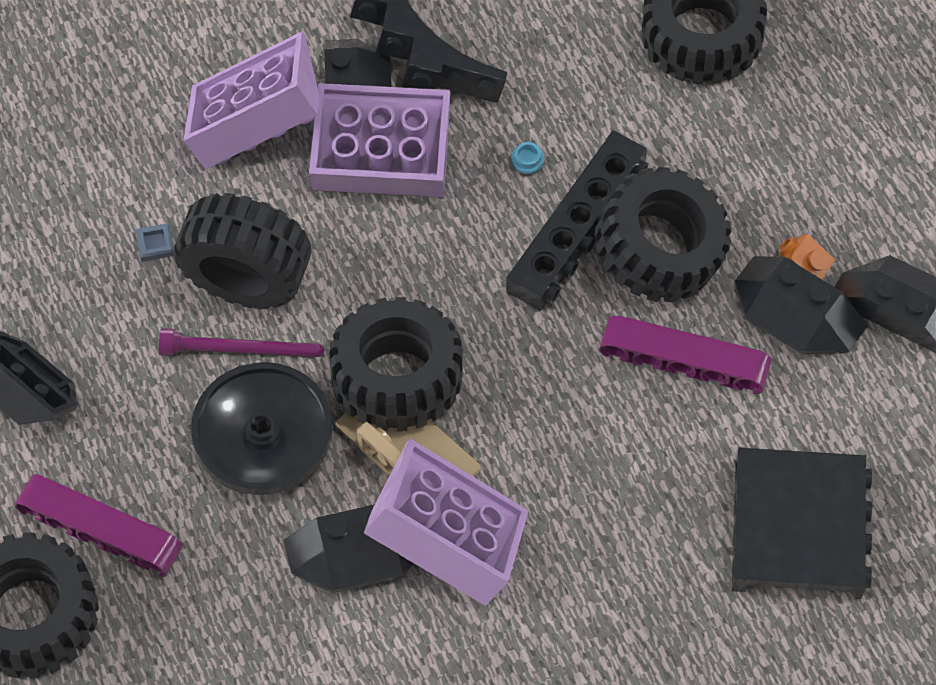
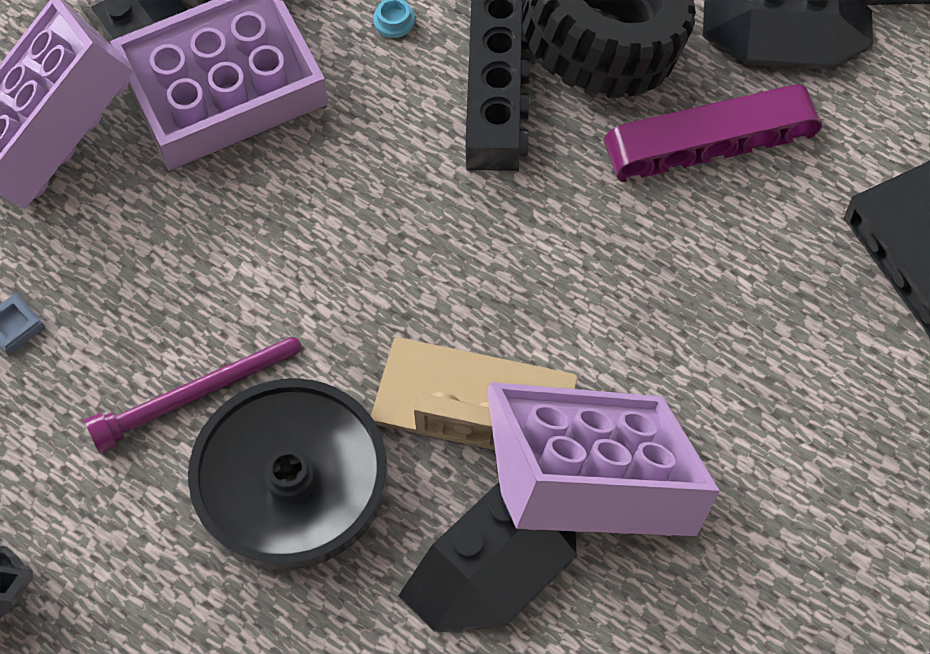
camera: 30 degrees left, 0 degrees up
black tyre [173,193,312,309] -> none
black tyre [329,297,463,432] -> none

